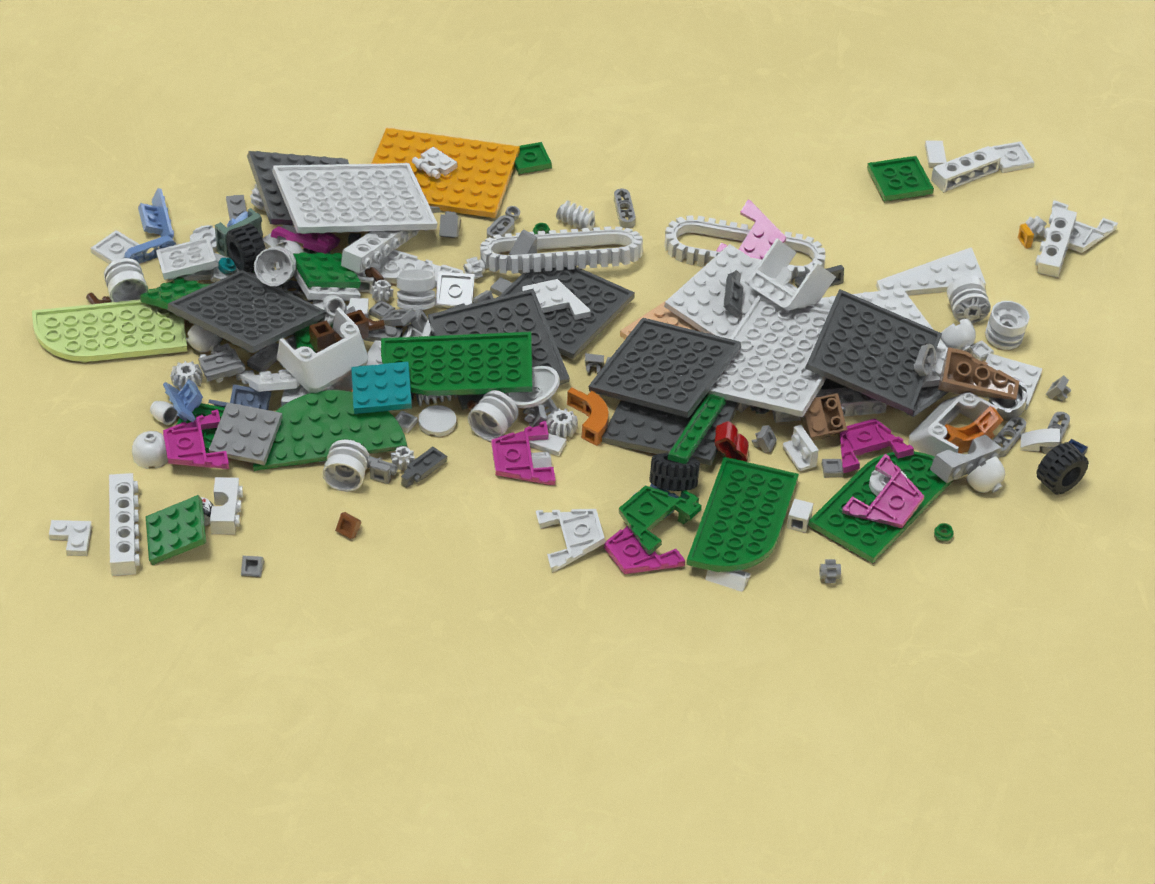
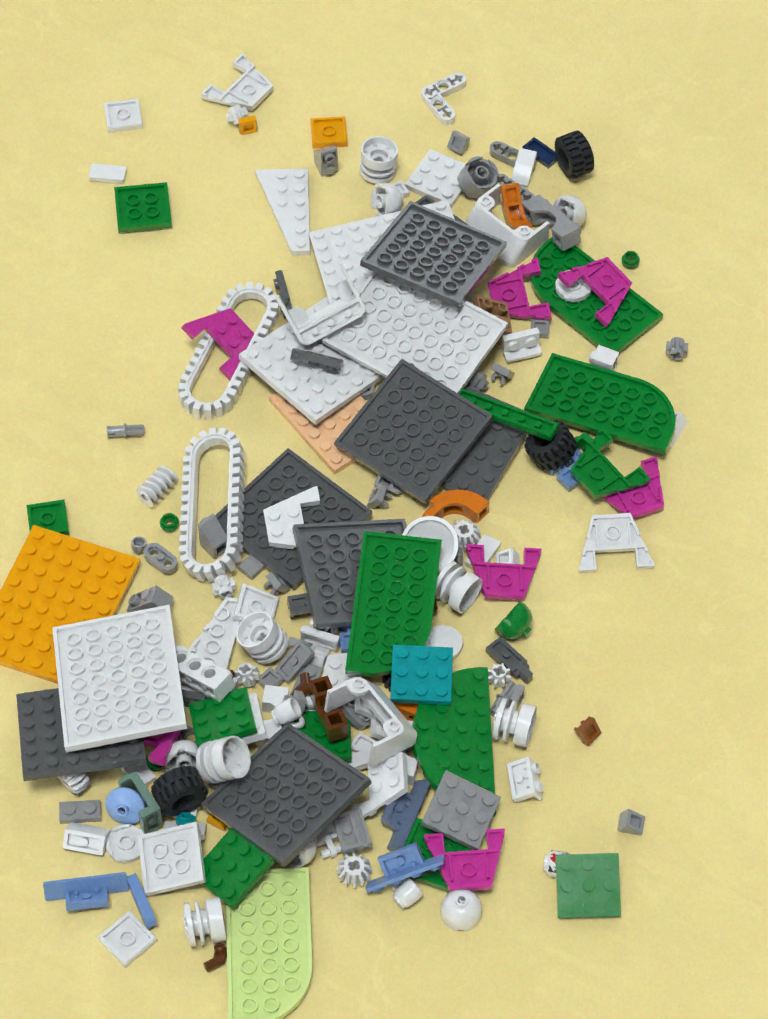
camera: 80 degrees left, 10 degrees up
white plate [49,520,92,556] -> none
white brick [109,473,140,576] -> none
white arch [210,477,243,535] -> none
white plate [412,147,457,179] -> none
light grey beam [614,188,635,228] -> none
red brick [715,421,749,462] -> none
light grey plate [914,344,936,377] -> none
white brick [931,146,1001,192] -> none
medium nougat wedge [938,347,1019,400] -> none
white wheel [947,275,991,323] -> none
white brick [1035,207,1077,278] -> none
none -> white panel [63,822,110,856]
none -> light grey axle [107,423,145,438]
none -> light orange tile [310,116,348,149]
none -> light grey slope [314,145,338,177]
none -> white beam [421,73,466,126]
none -> light grey gear [467,370,489,391]
none -> green cylinder [495,601,533,640]
none -> white bracket [507,756,544,803]

